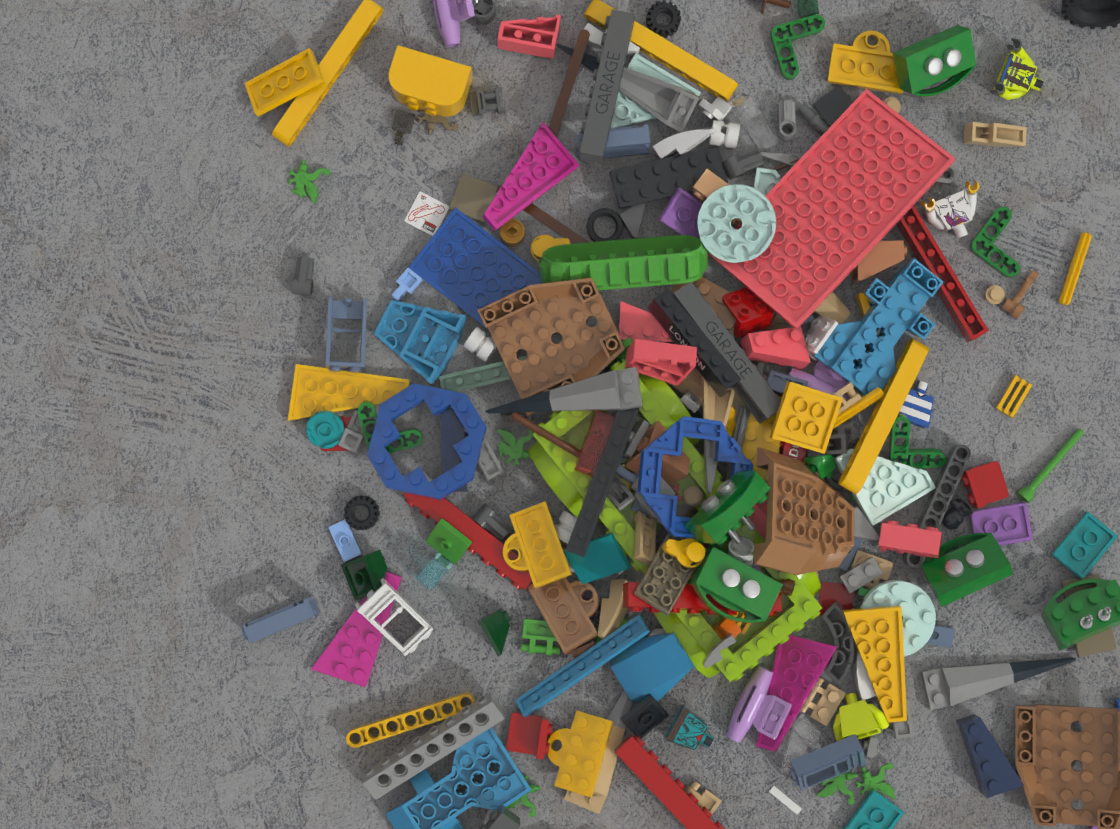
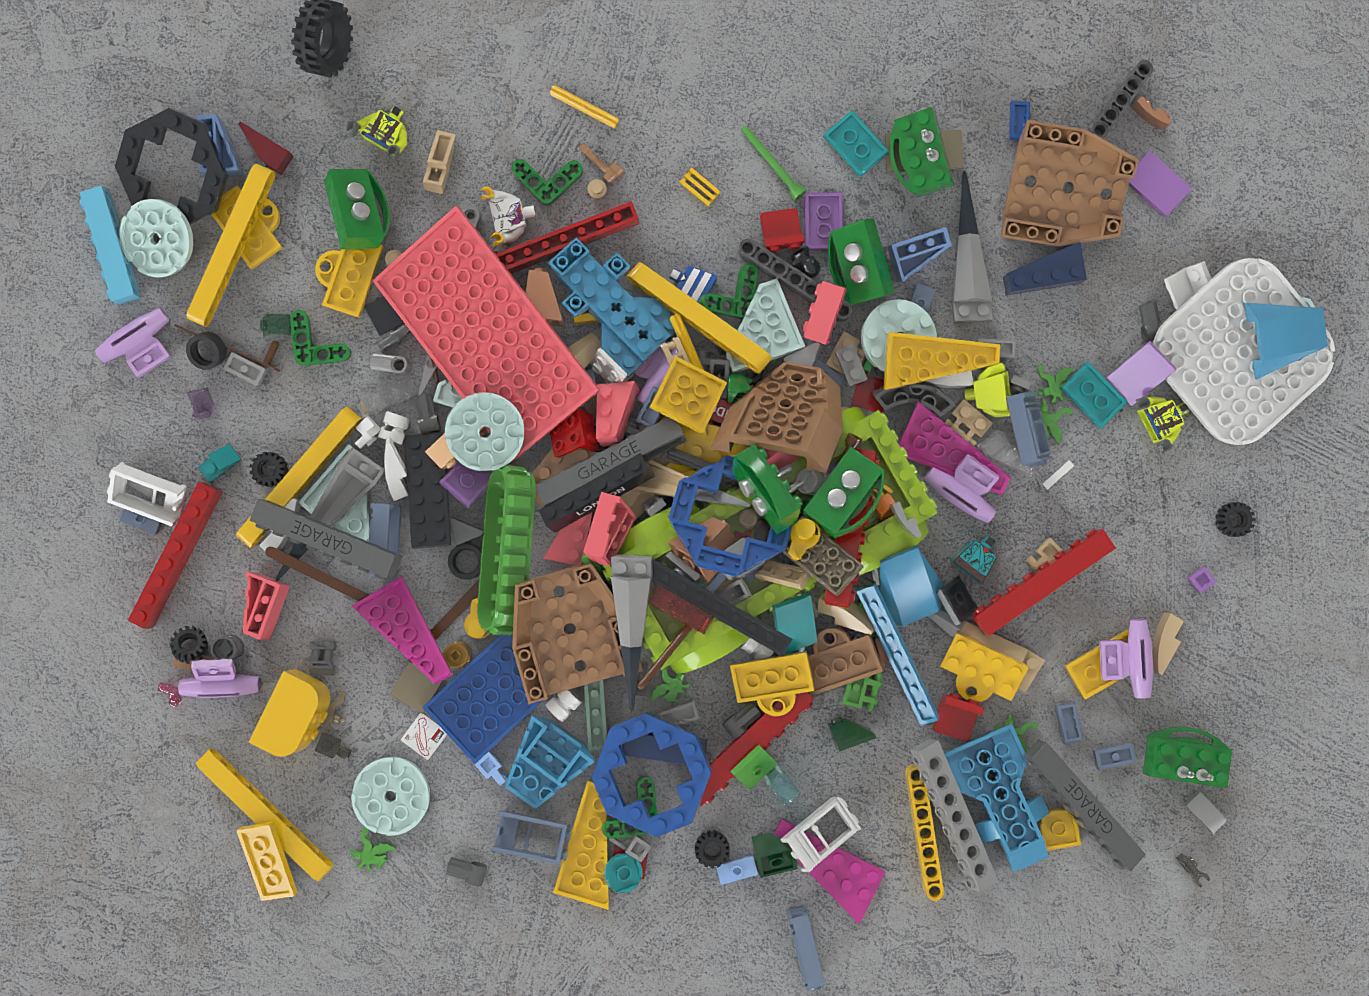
camera: 85 degrees left, 0 degrees up
none -> light aqua plate [351,757,430,836]
none -> medium blue wedge [887,227,951,283]

